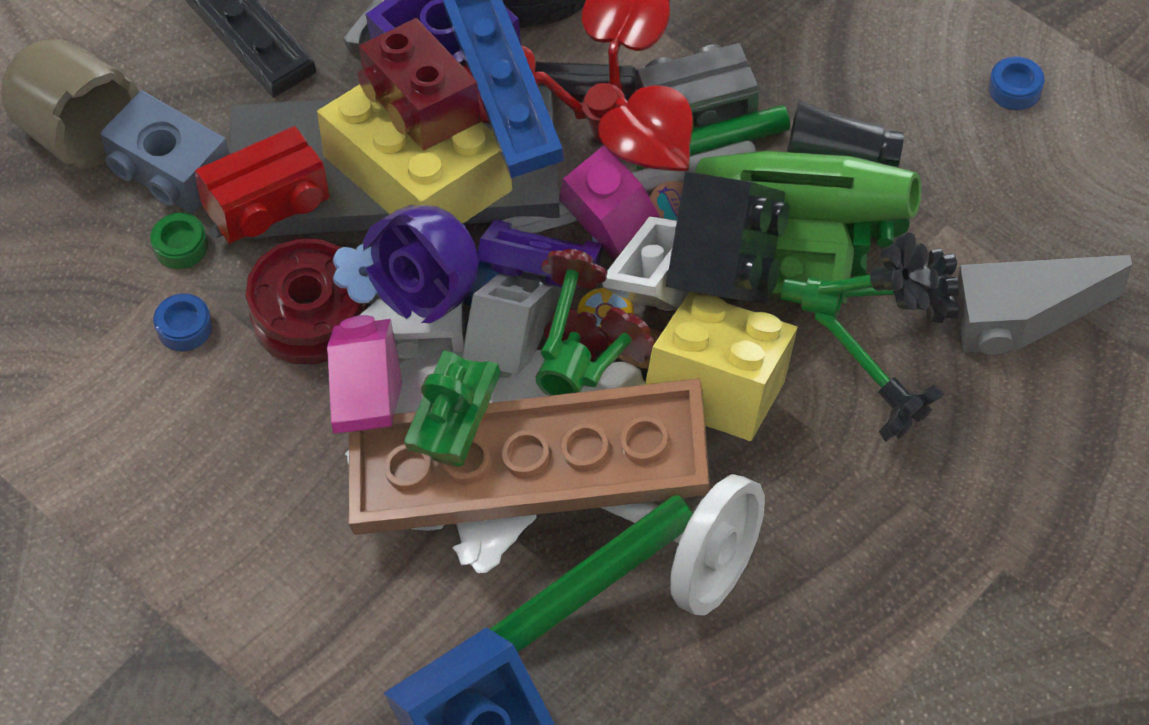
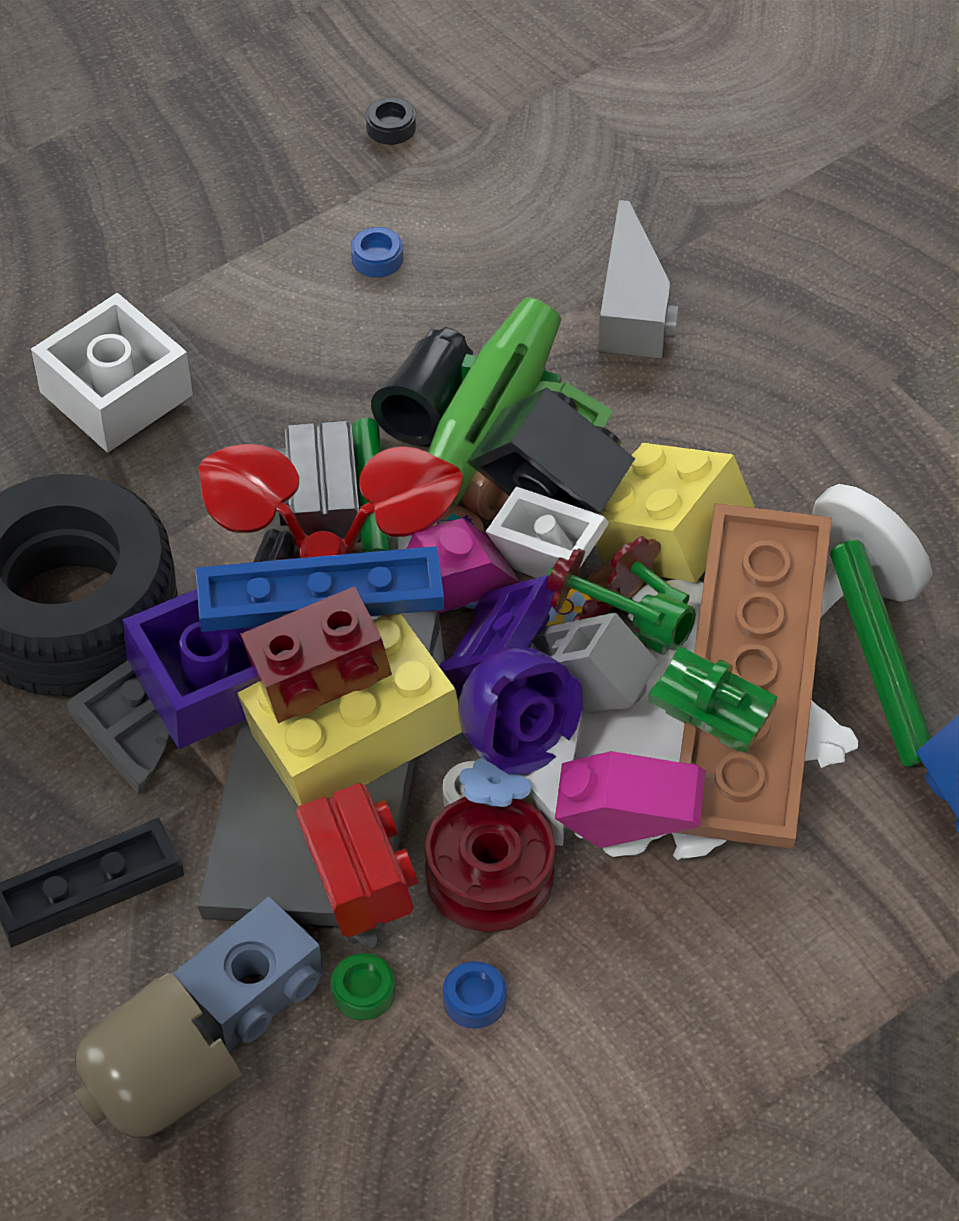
camera: 80 degrees left, 5 degrees down
black plant [781,233,959,442] -> none

